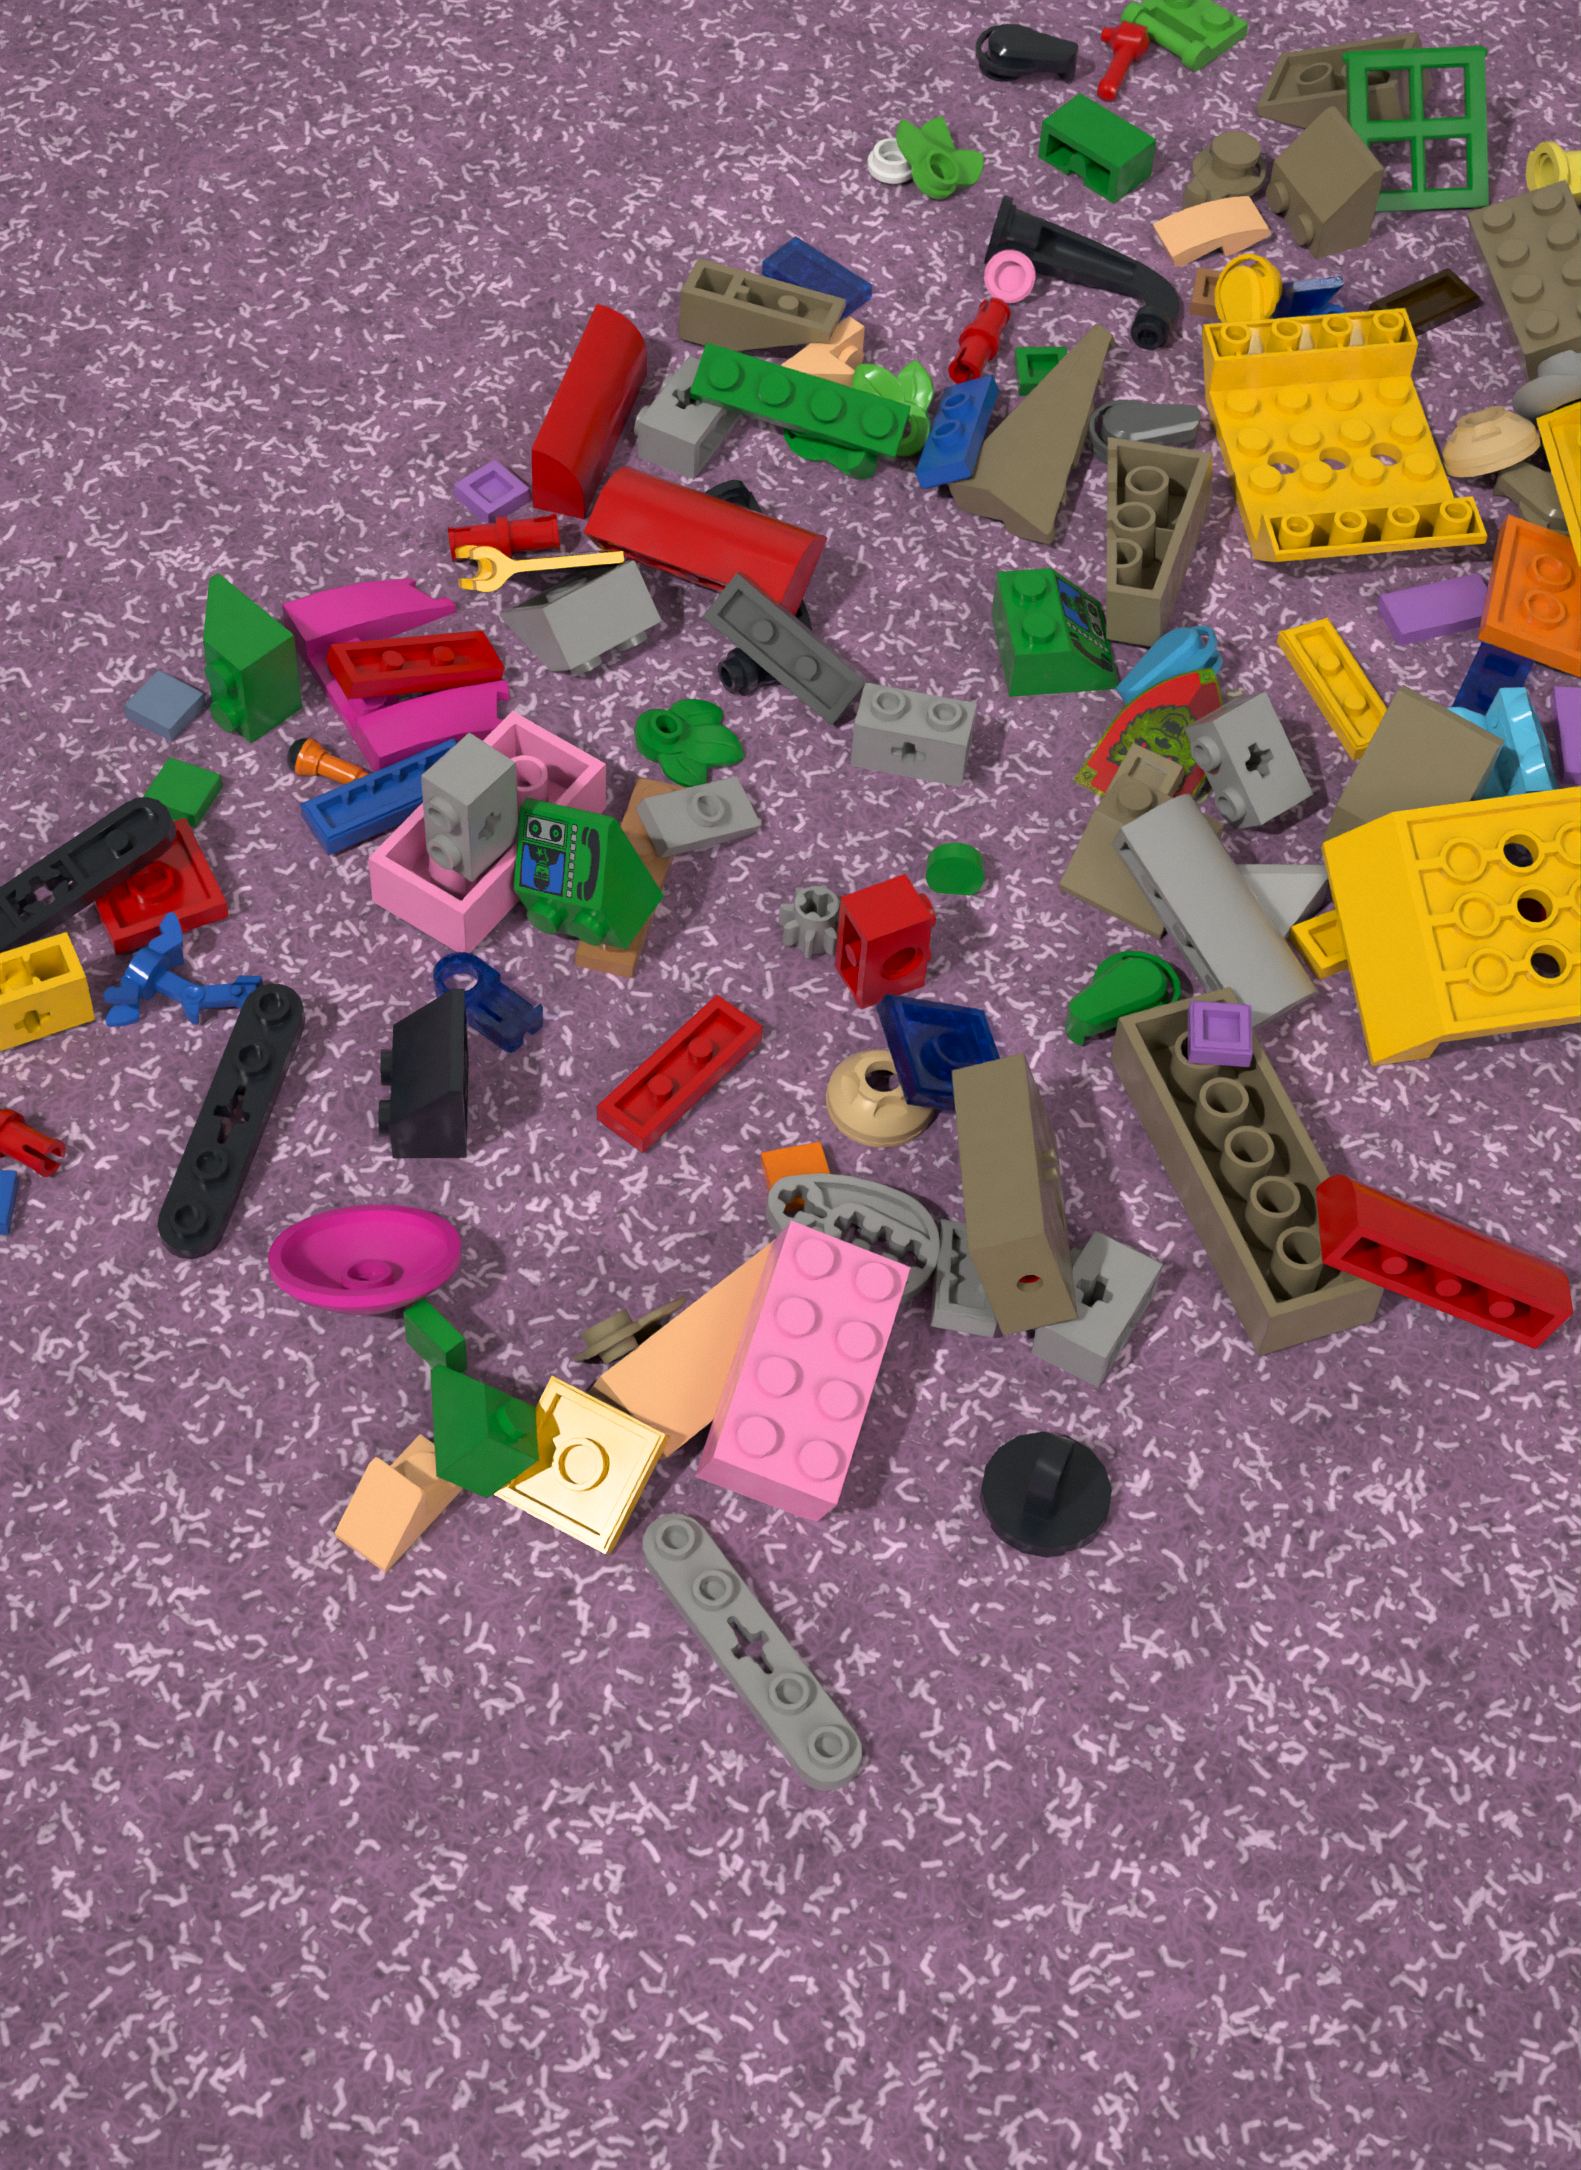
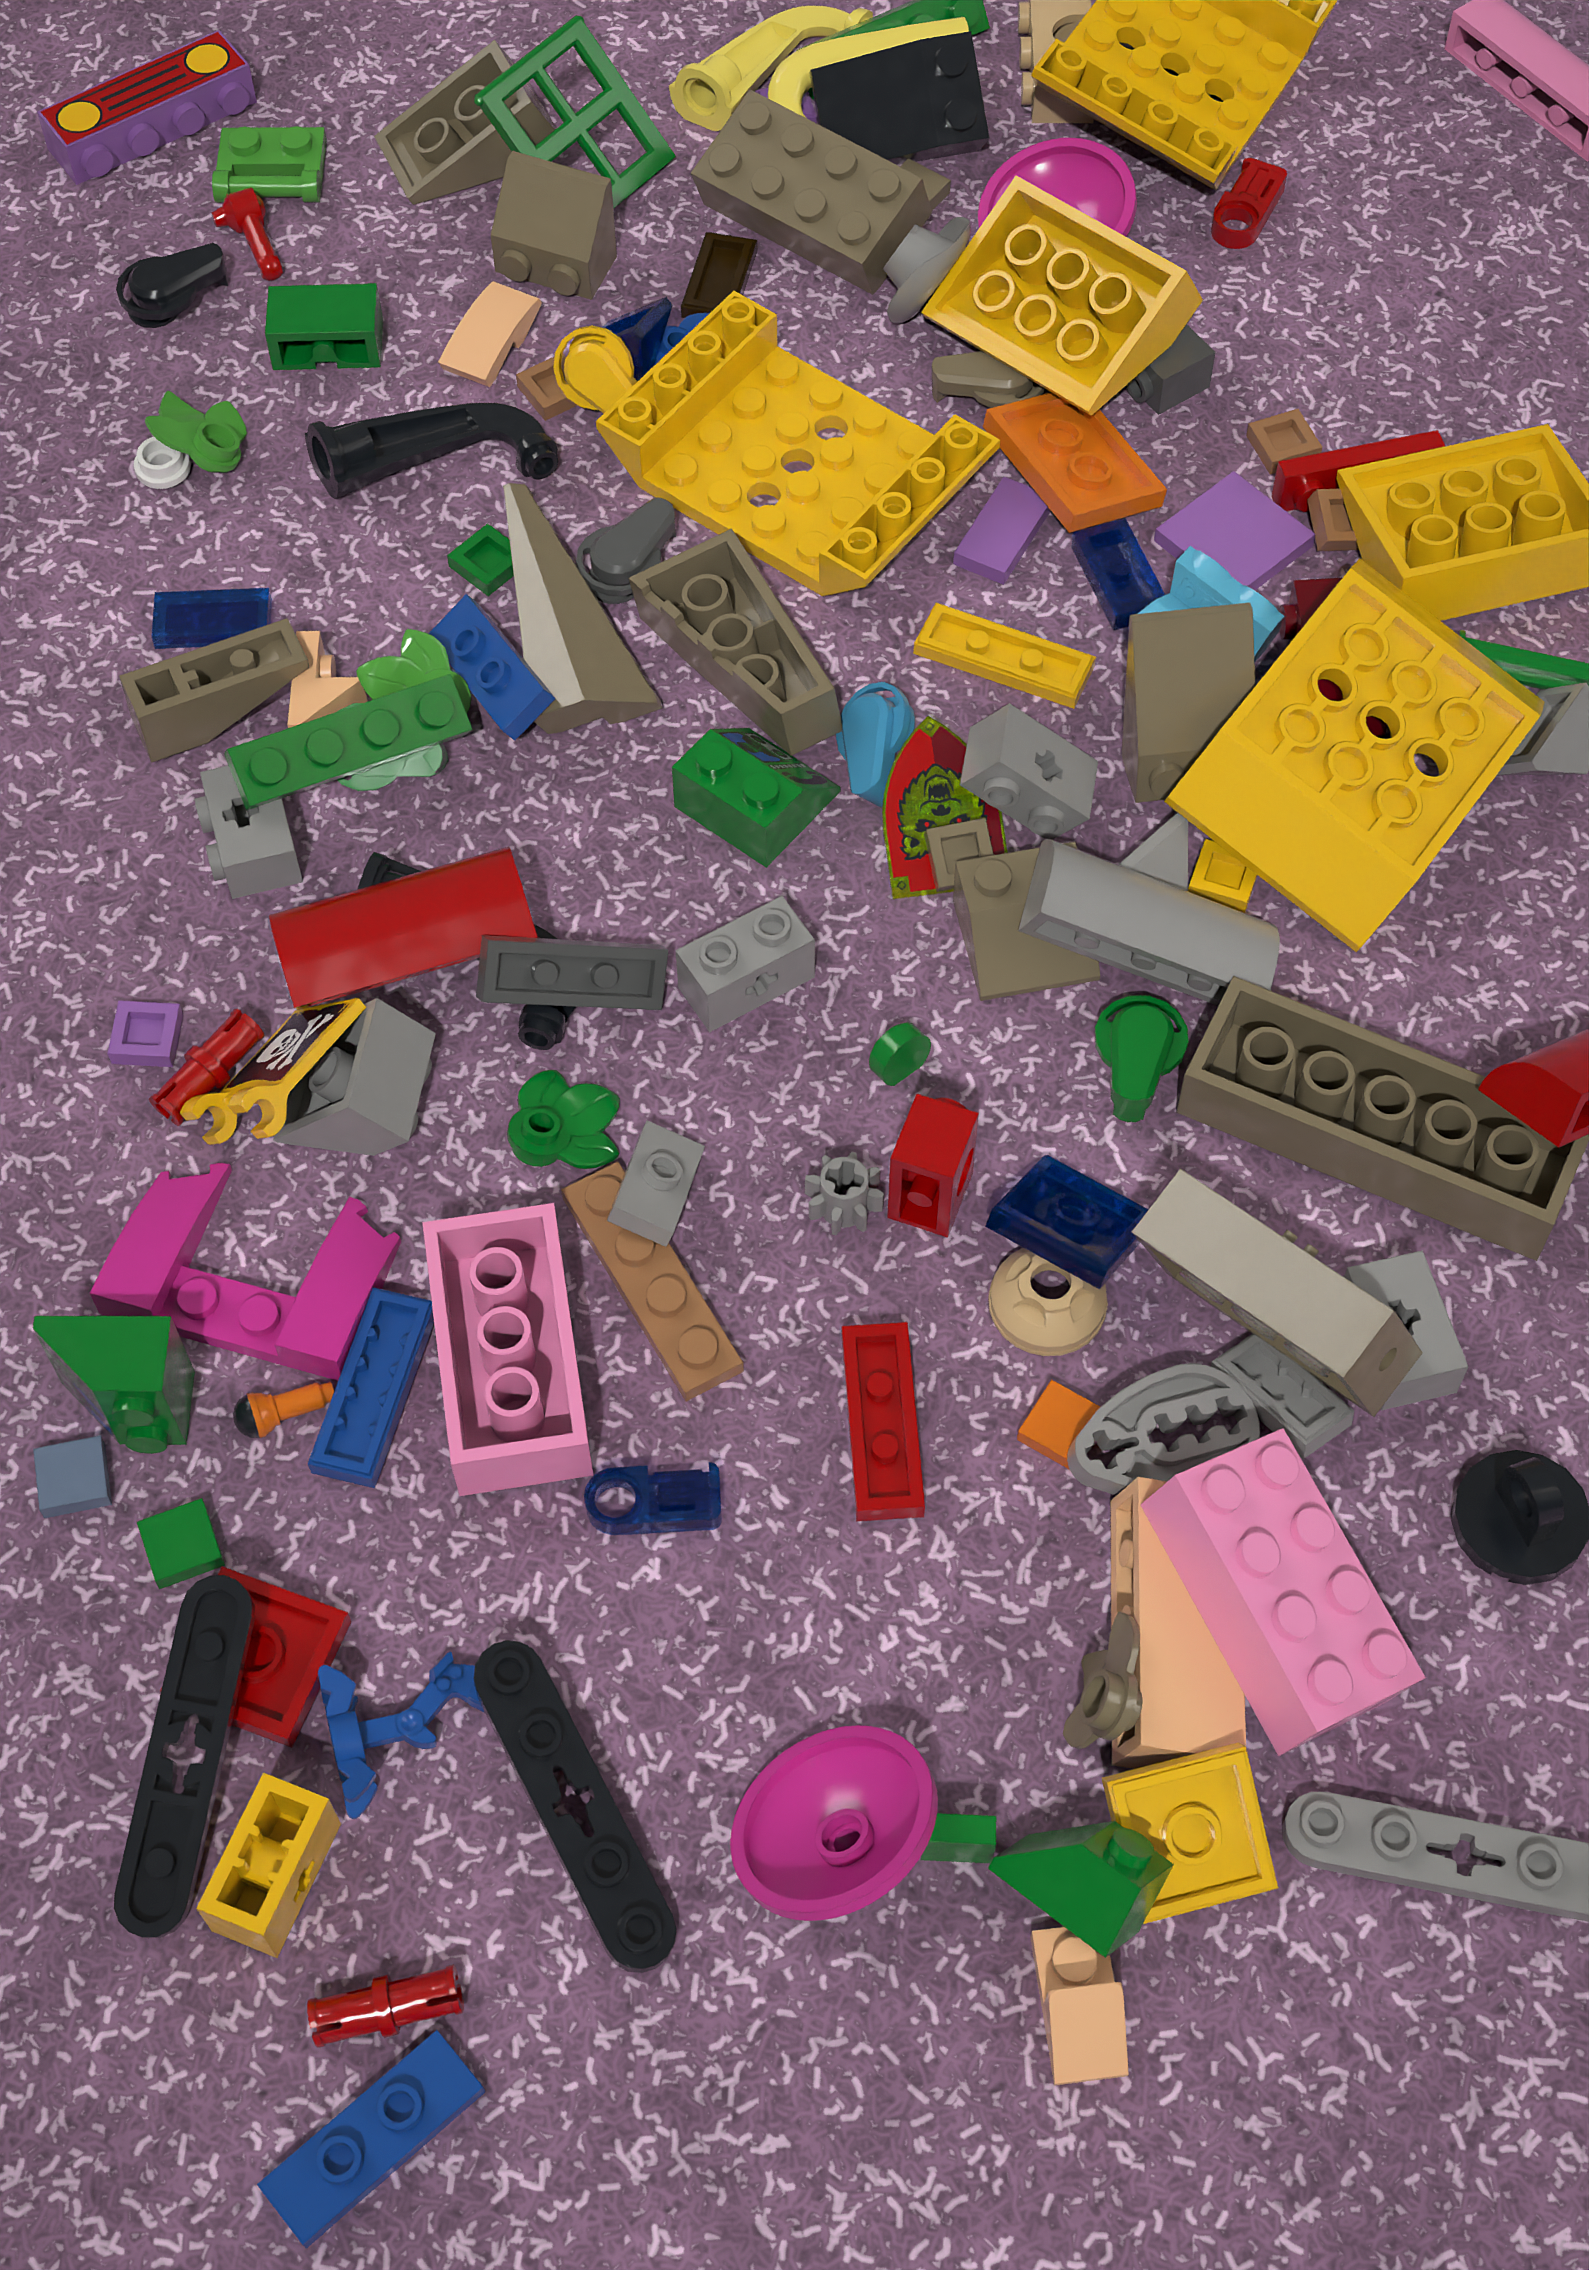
camera: 40 degrees left, 5 degrees up
red plate [326,630,505,700] -> none
black slope [378,989,469,1159] -> none
light grey brick [421,732,518,882] -> none
green slope [513,797,664,950] -> none
red brick [531,303,647,519] -> none
red pin [948,297,1011,384] -> none
bright pink tile [984,249,1035,303] -> none
dark tan piece [1181,131,1266,211] -> none
medium lavender tile [1187,1000,1252,1067] -> none
tan piece [1442,406,1540,477] -> none

